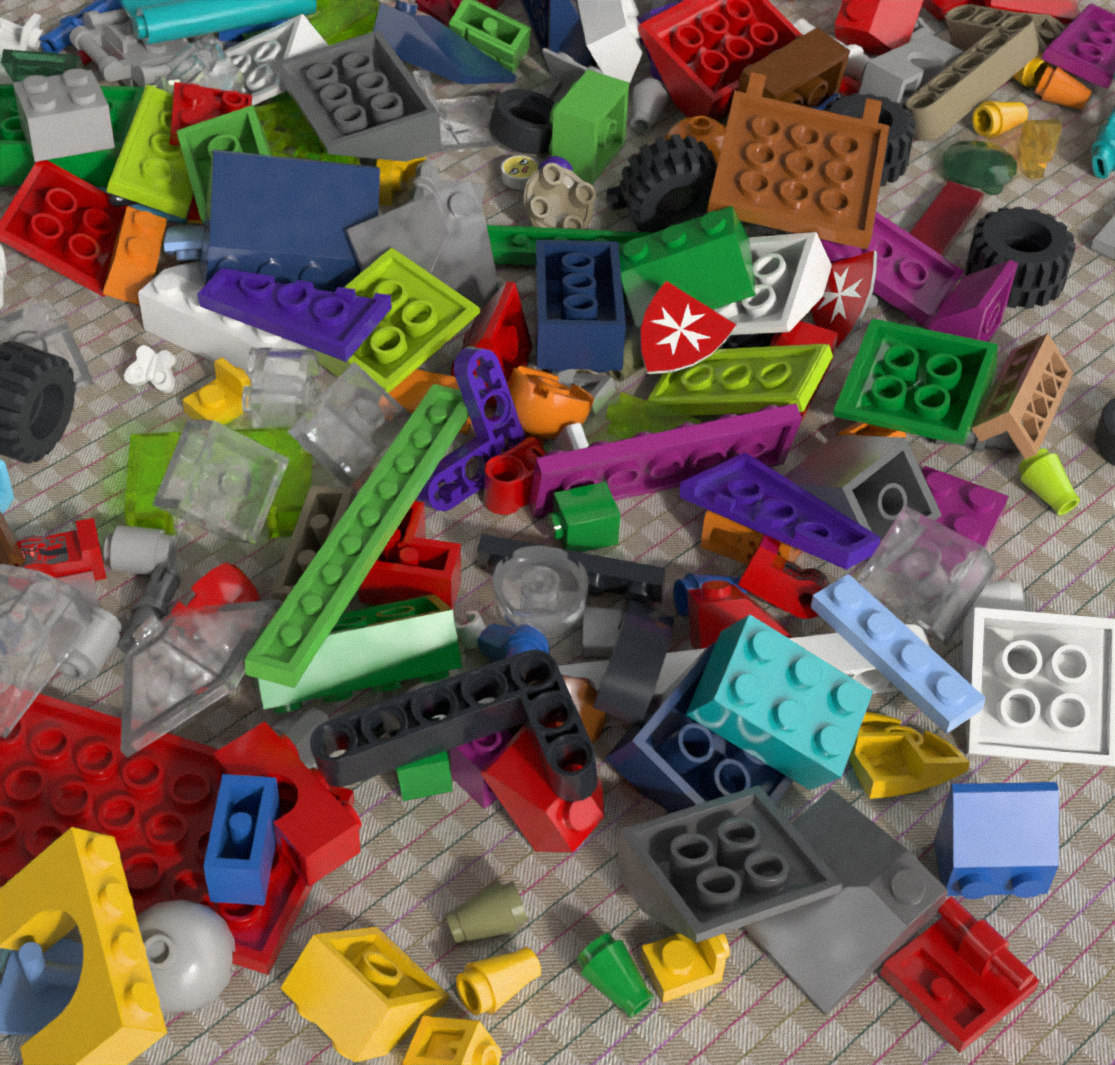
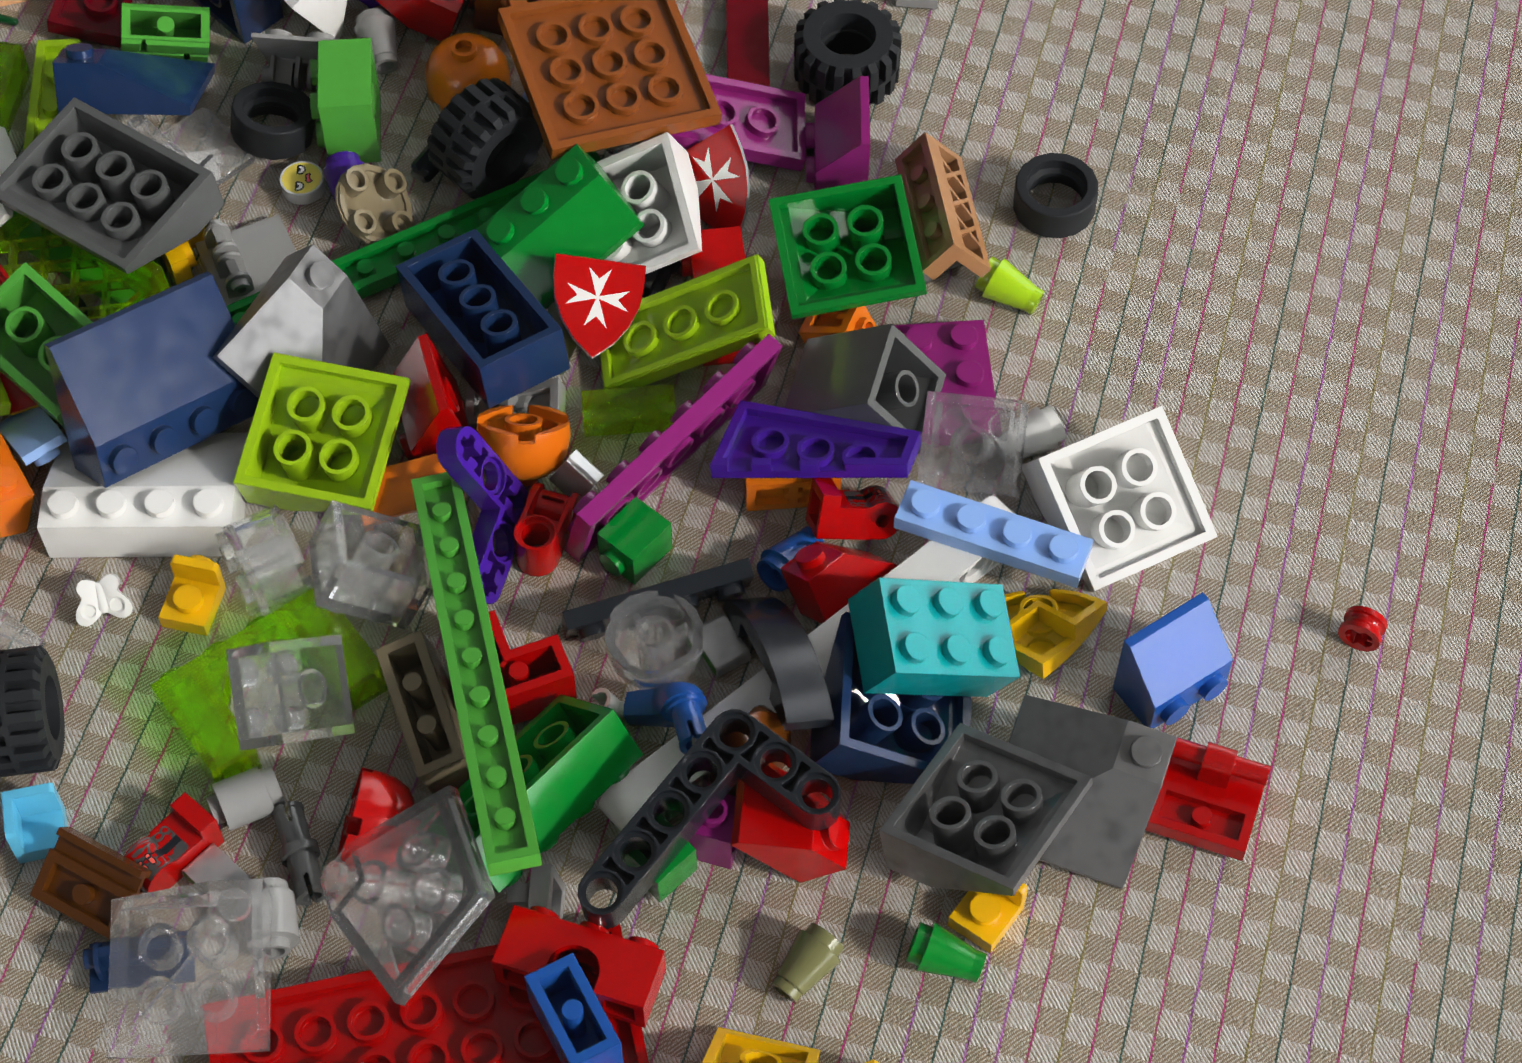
camera: 30 degrees left, 10 degrees up
dark purple wing [197,268,392,362] -> none
yellow cone [456,947,541,1016] -> none

